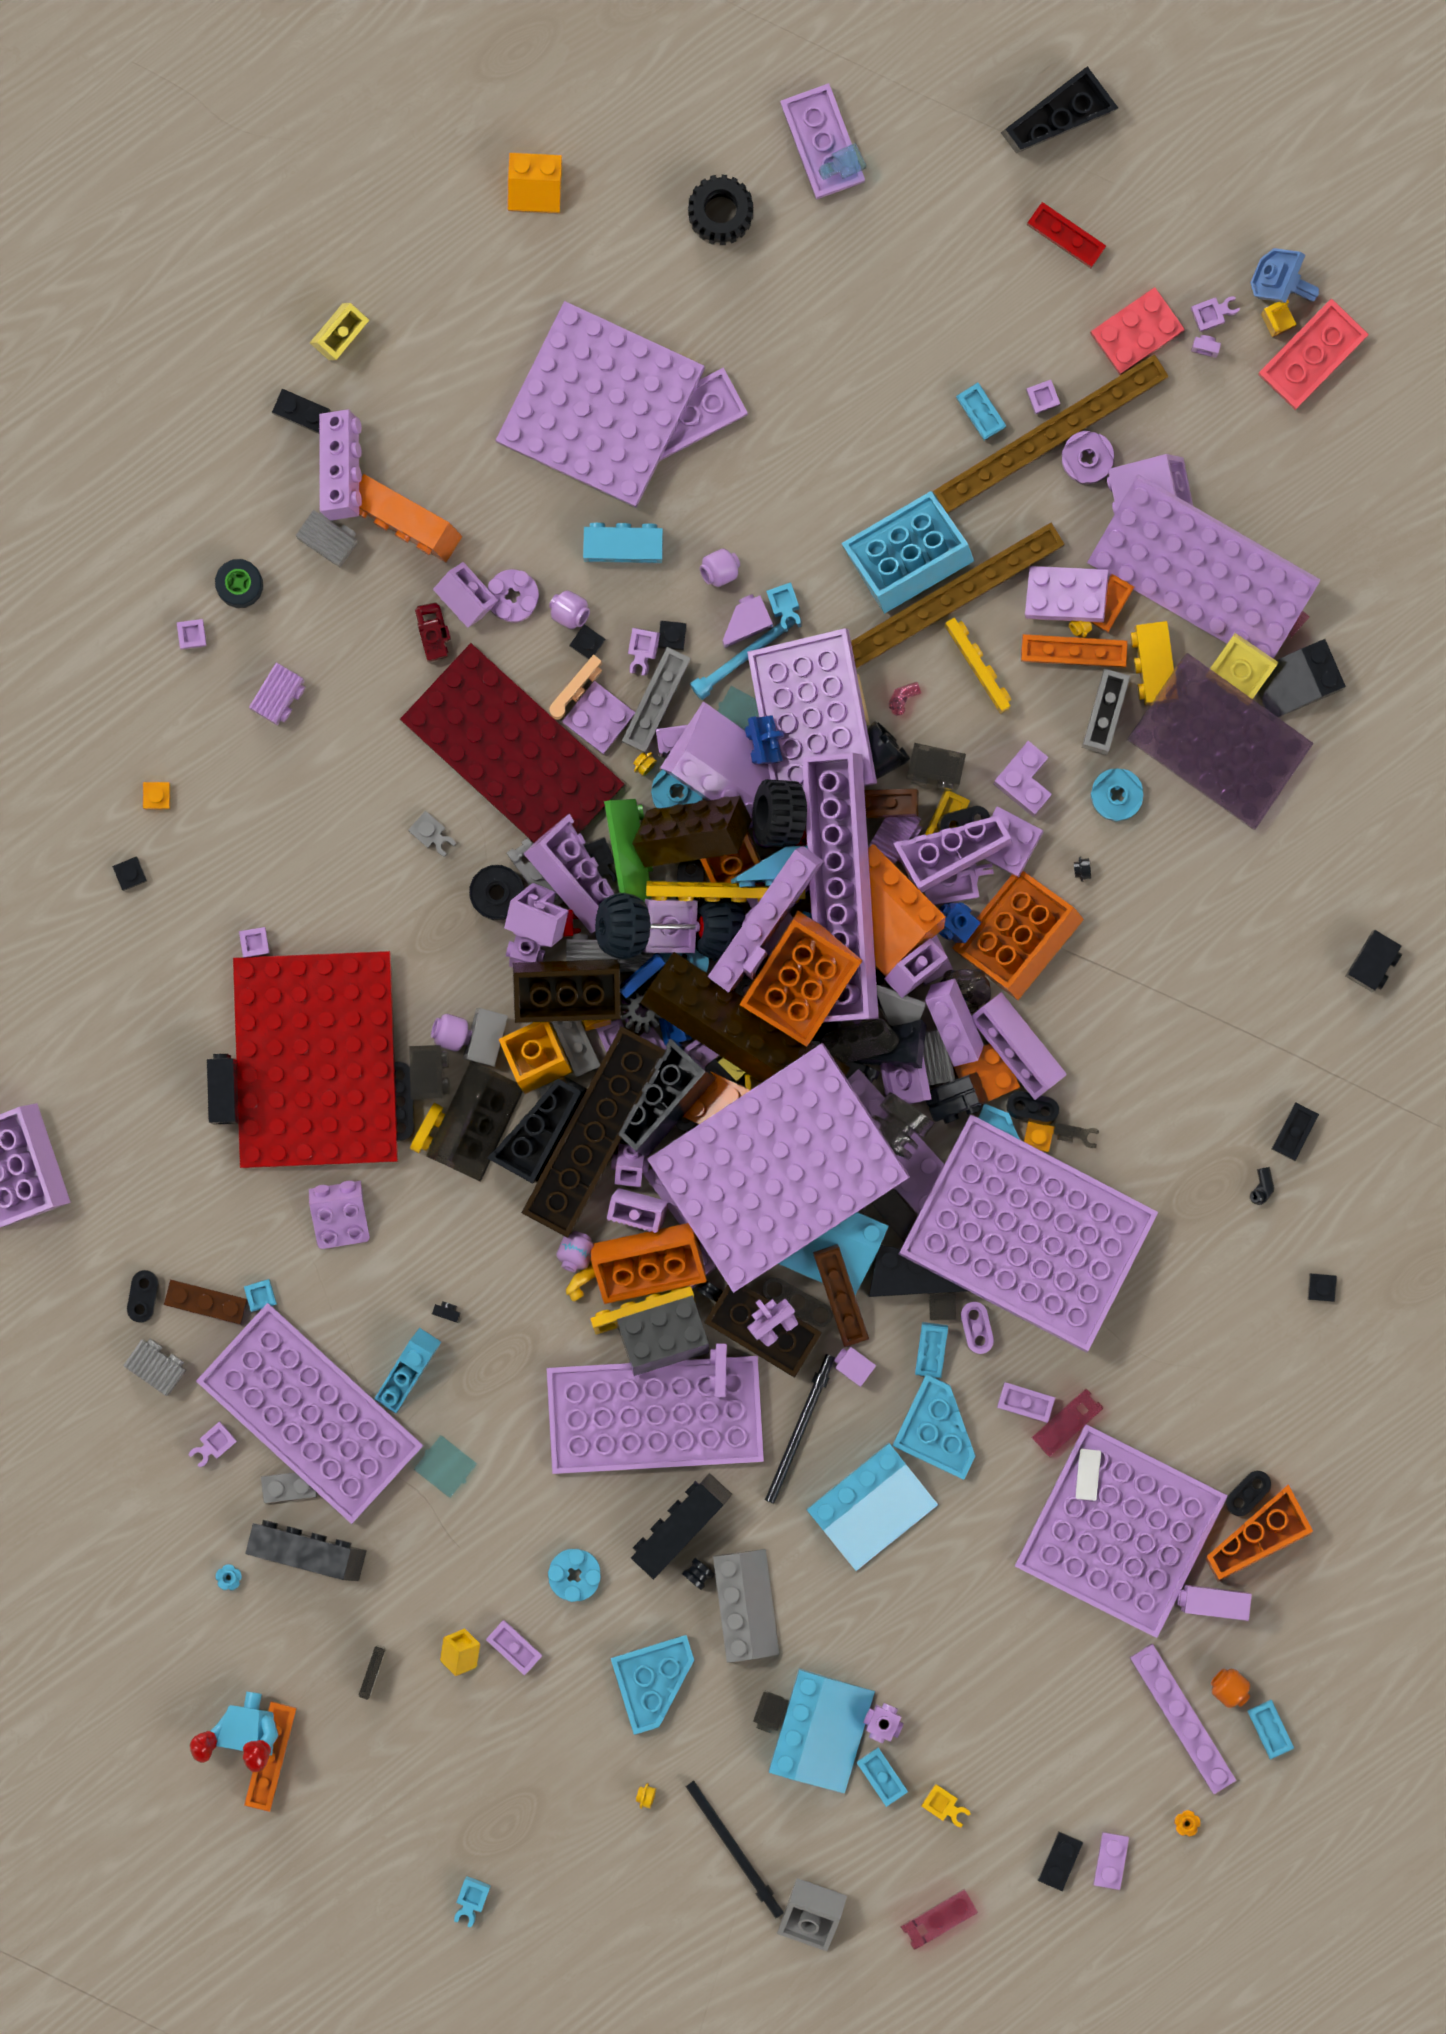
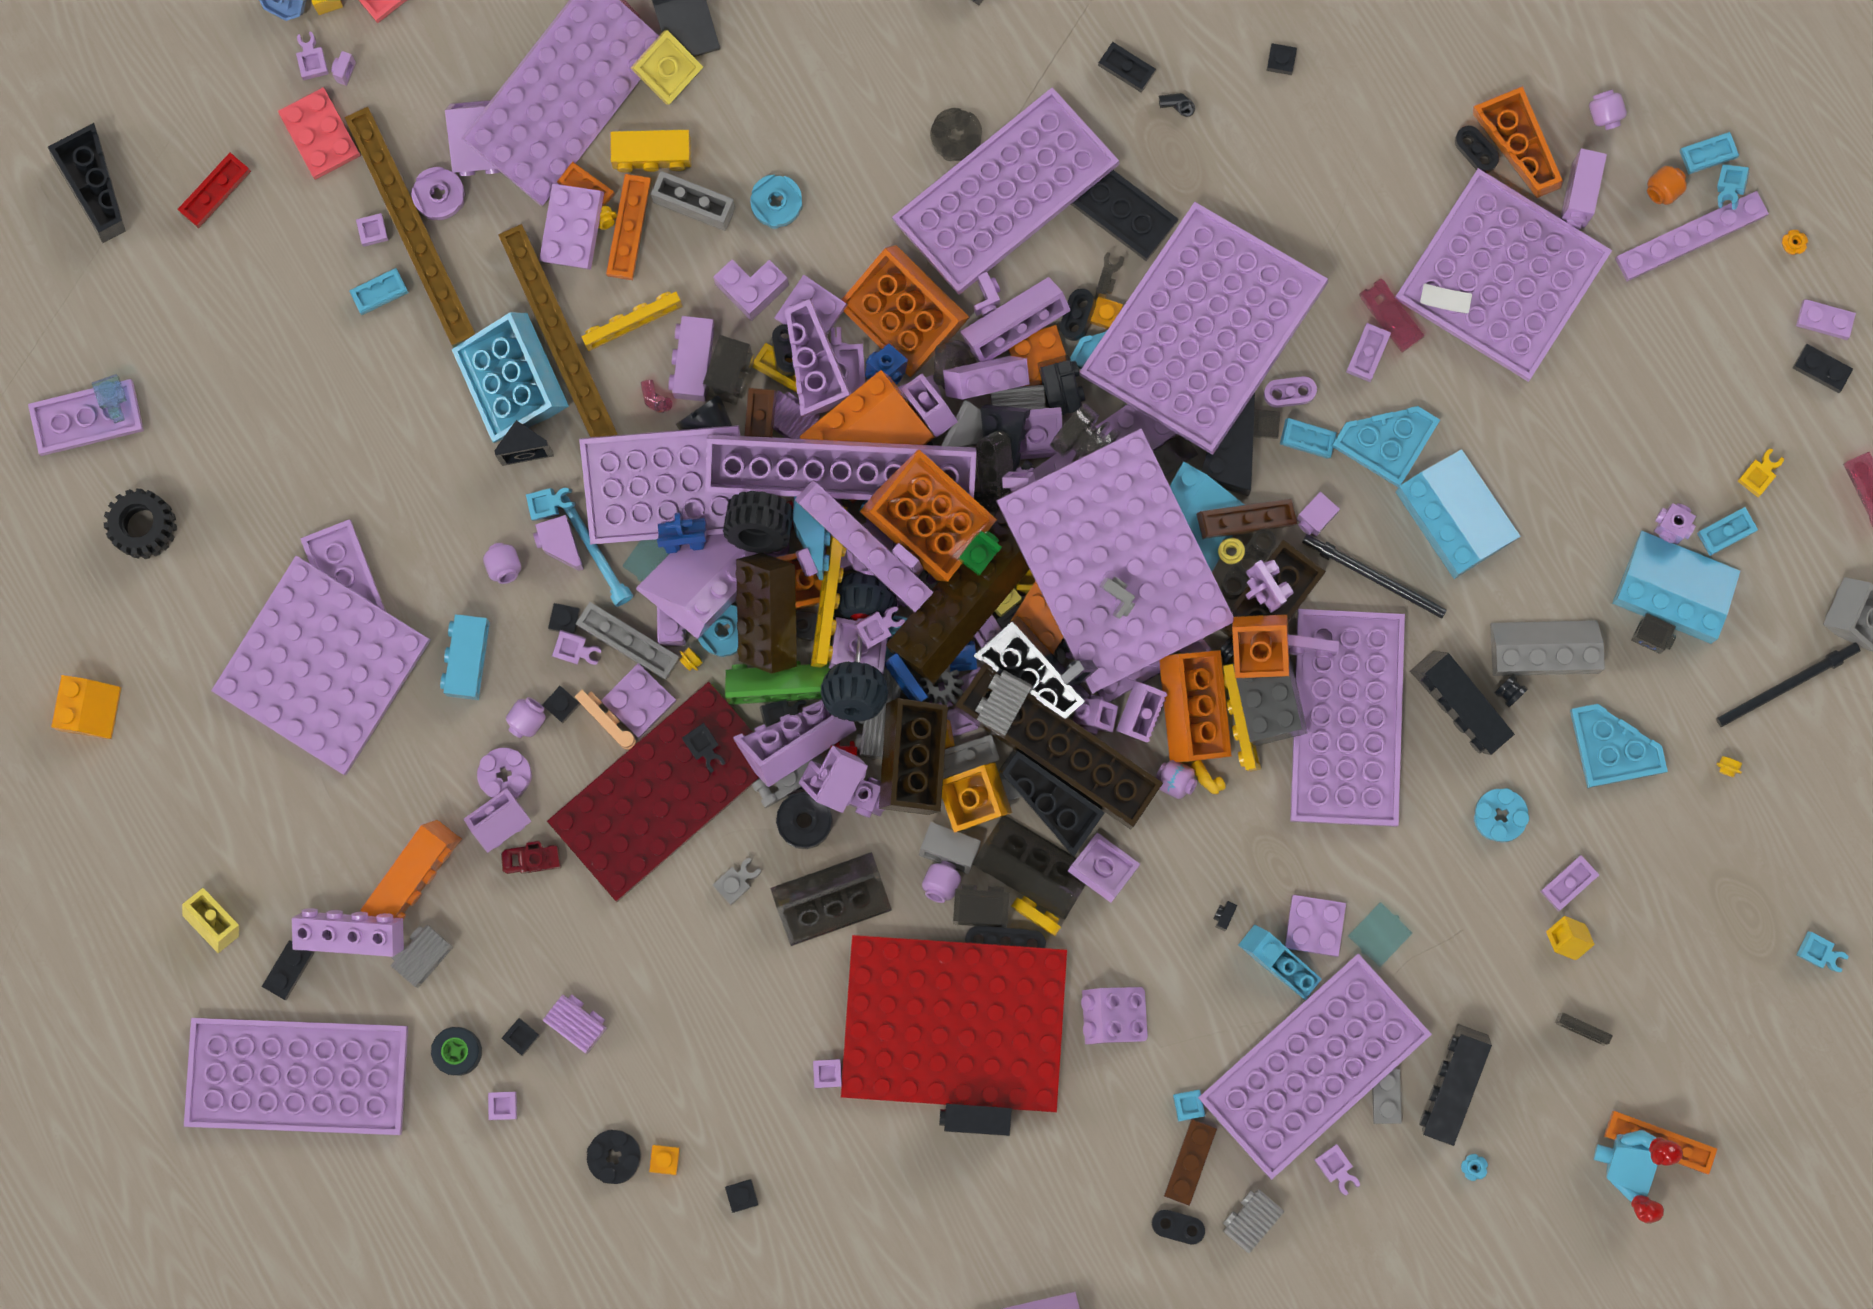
camera: 80 degrees left, 5 degrees down
black plate [1074,856,1091,882] -> none
clear purple plate [1127,653,1314,830] -> none
none -> lavender plate [184,1018,408,1135]
none -> black slope [494,420,554,466]
none -> black plate [501,1018,541,1056]
none -> black plate [587,1130,642,1184]
none -> lavender brick [668,316,715,402]
none -> black plate [682,722,726,773]
none -> clear smoke slope [770,852,892,946]
none -> lavender tile [795,548,818,576]
none -> lavender plate [854,607,905,648]
none -> lavender plate [892,87,1120,295]
none -> clear smoke plate [930,108,982,161]
none -> green bracket [958,531,1002,575]
none -> lavender bracket [974,272,1000,316]
none -> light grey brick [976,670,1032,735]
none -> lavender plate [1002,467,1035,492]
none -> black plate [1060,659,1098,685]
none -> lavender plate [1068,833,1140,903]
none -> black plate [1070,170,1179,261]
none -> light grey bracket [1099,576,1135,619]
none -> light yellow plate [1218,538,1245,564]
none -> orange slope [1232,615,1289,678]
none -> lavender plate [1285,895,1346,957]
none -> lavender head [1589,89,1627,130]
none -> medium azure plate [1717,165,1749,210]

